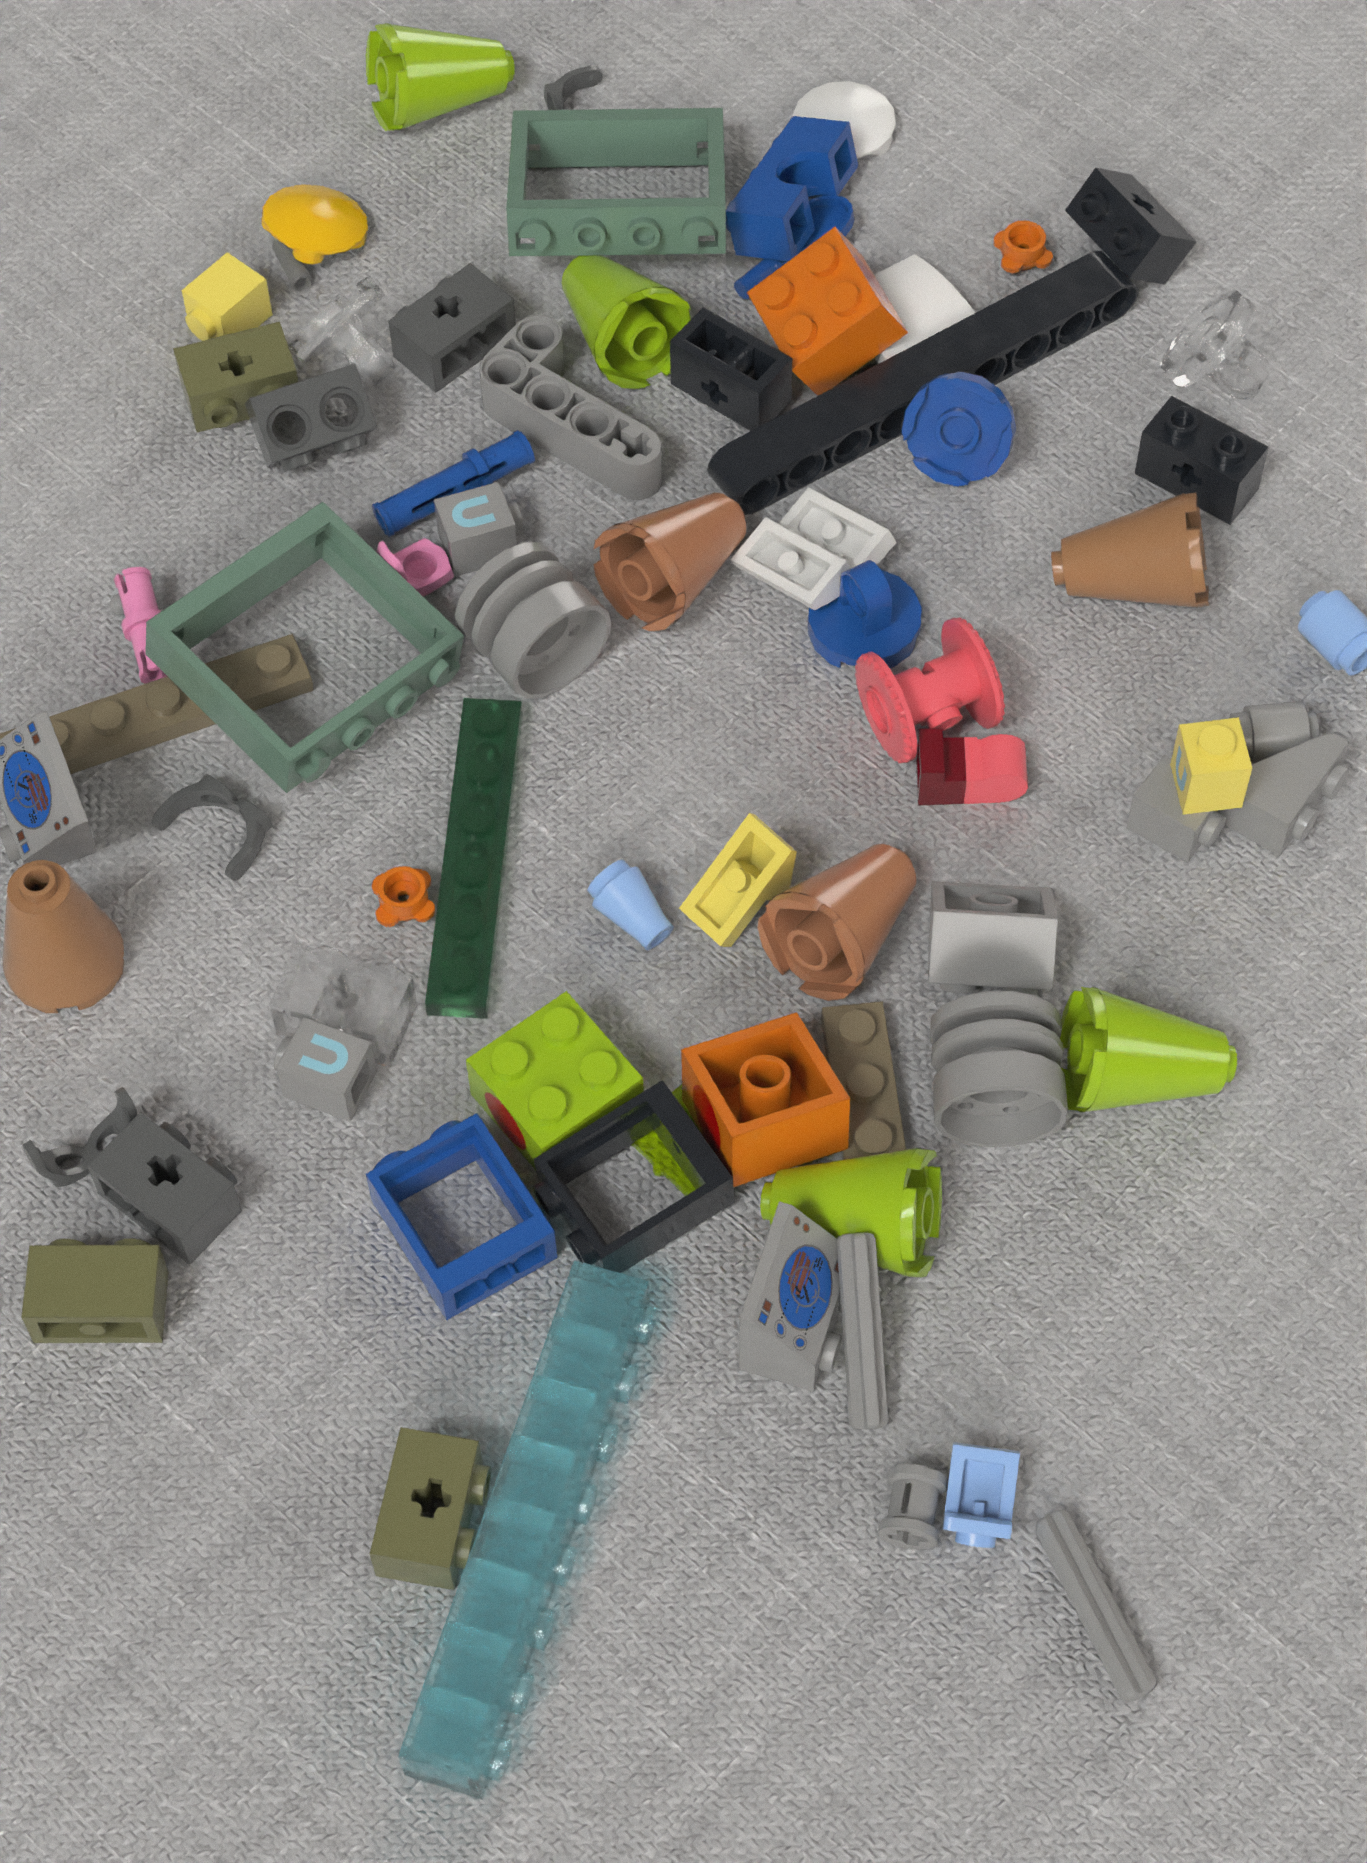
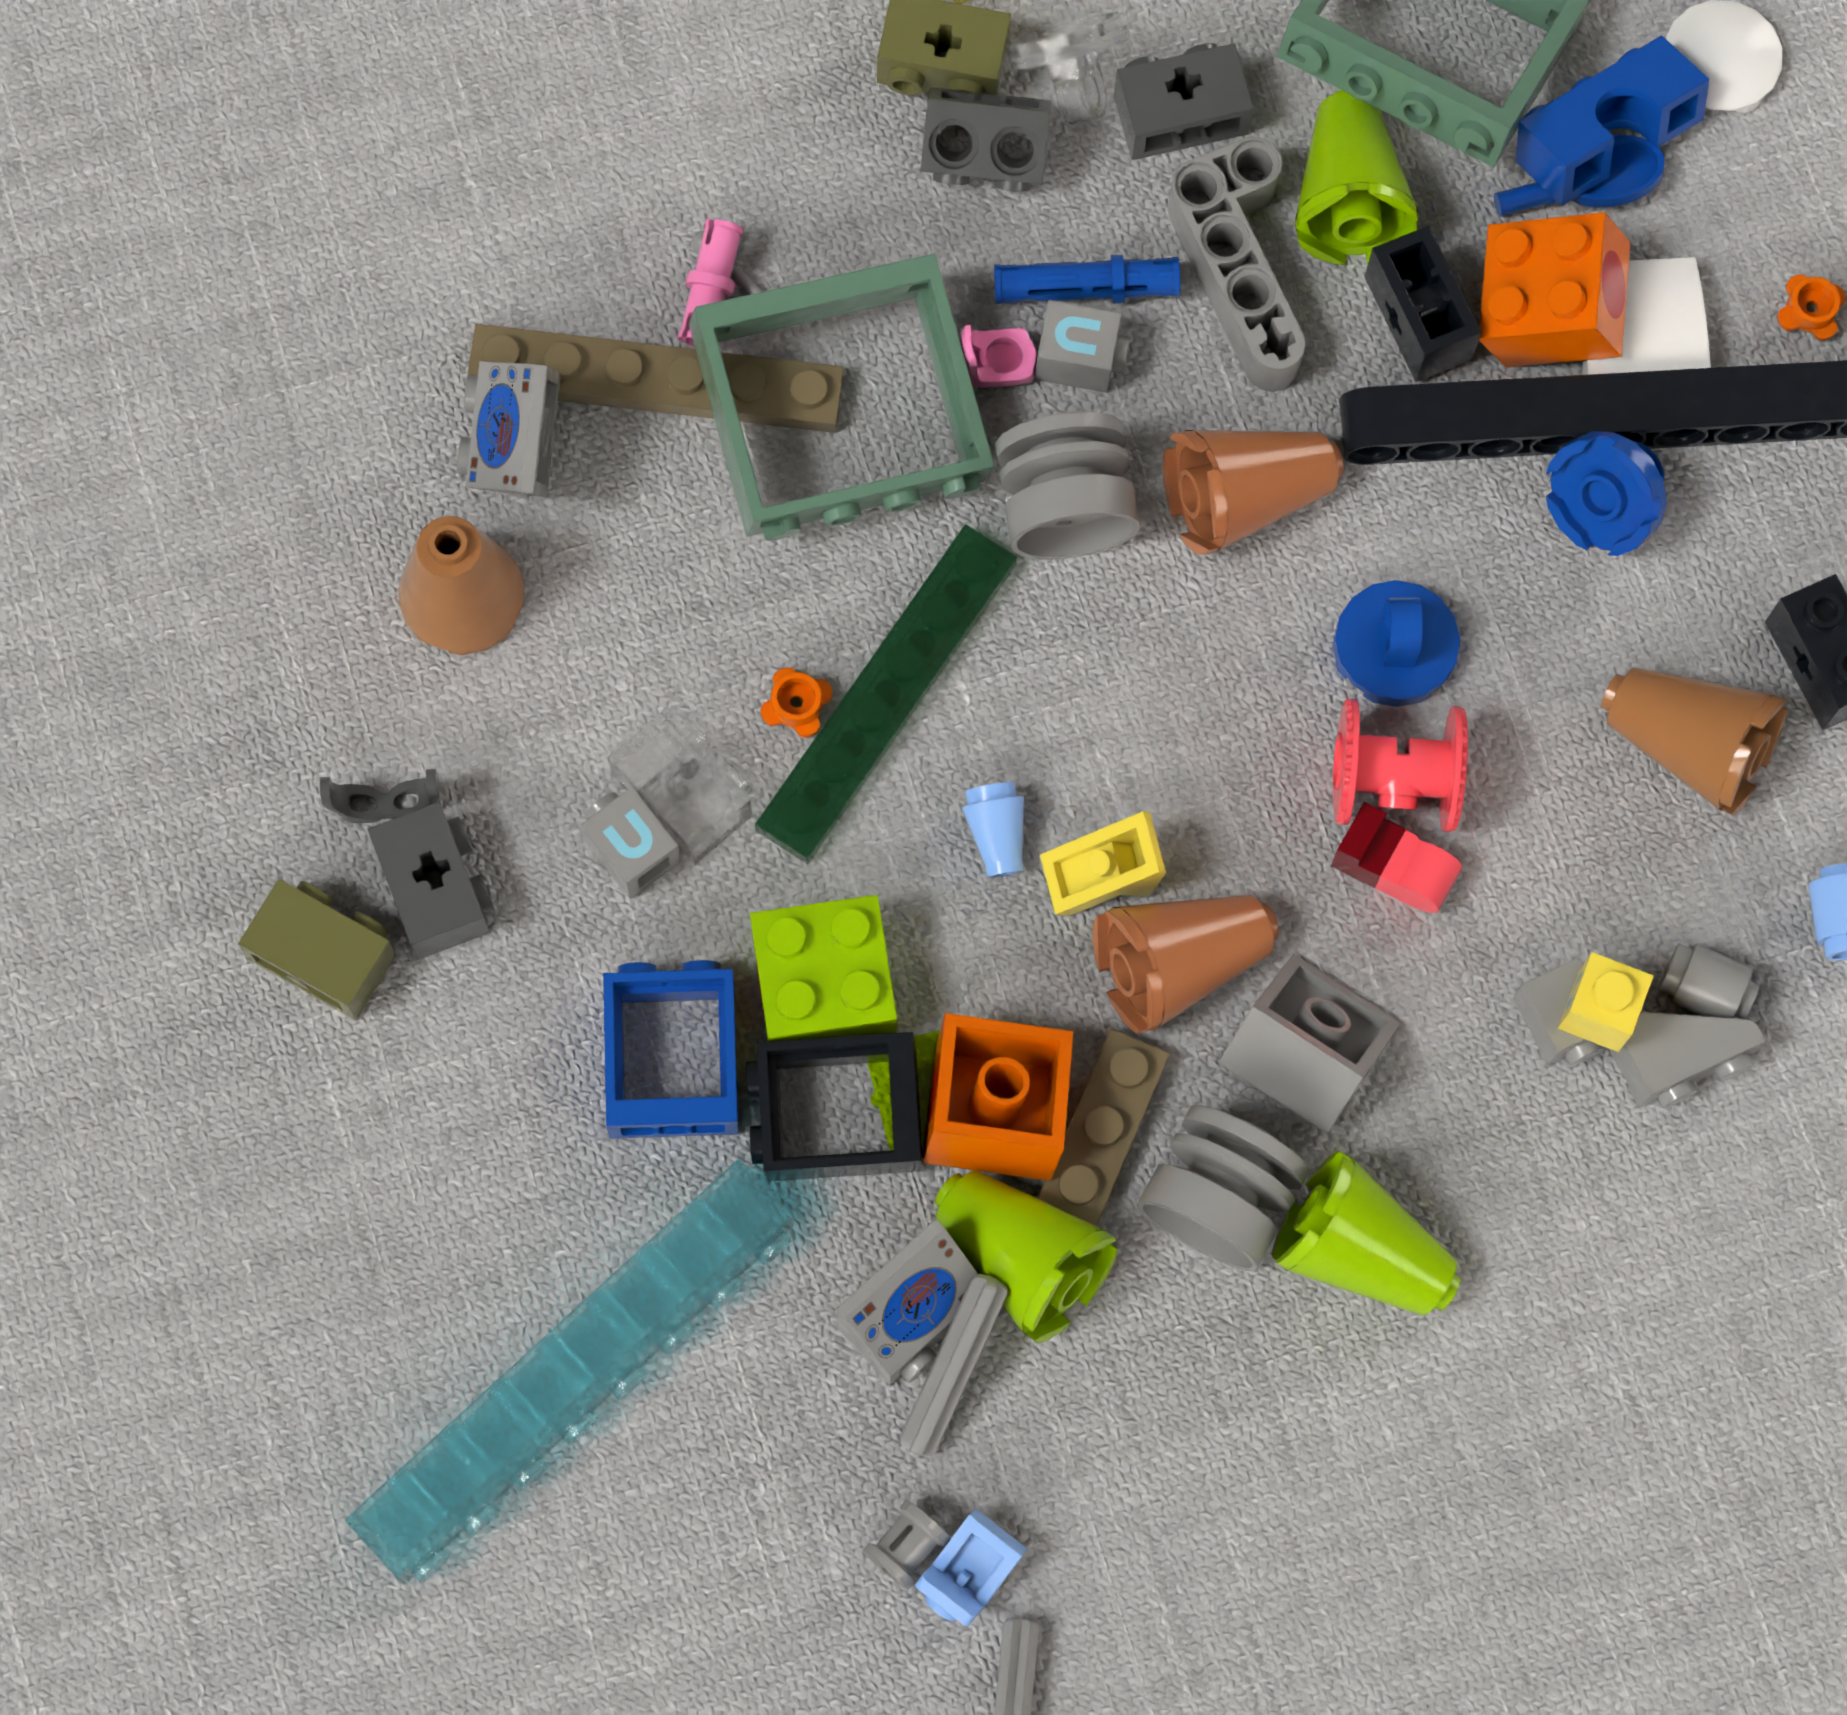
camera: 25 degrees right, 15 degrees up
dark grey cap [152,774,273,881] -> none
olive brick [370,1427,492,1590] -> none
white slope [730,487,897,610] -> none

